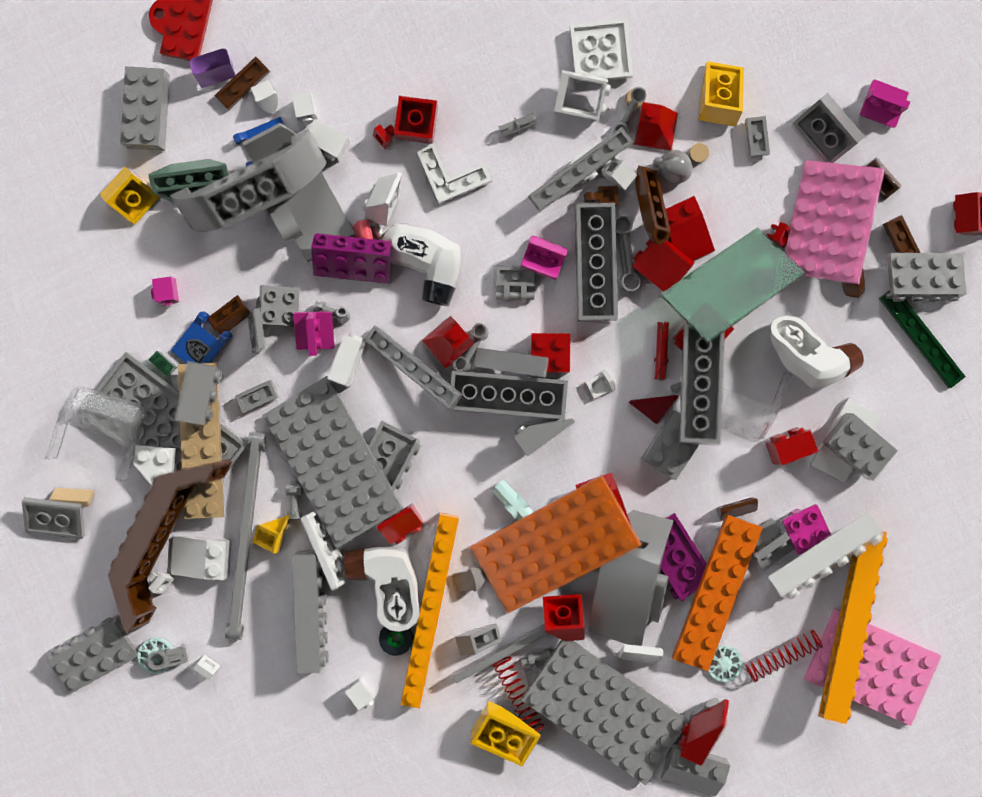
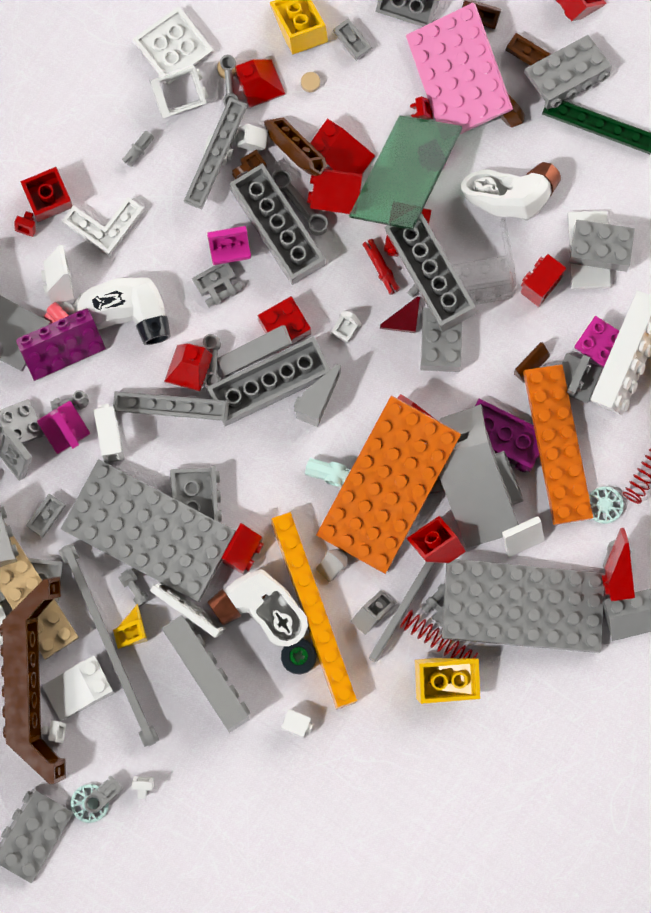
camera: 35 degrees left, 10 degrees down
light grey piece [653,150,692,184] -> none

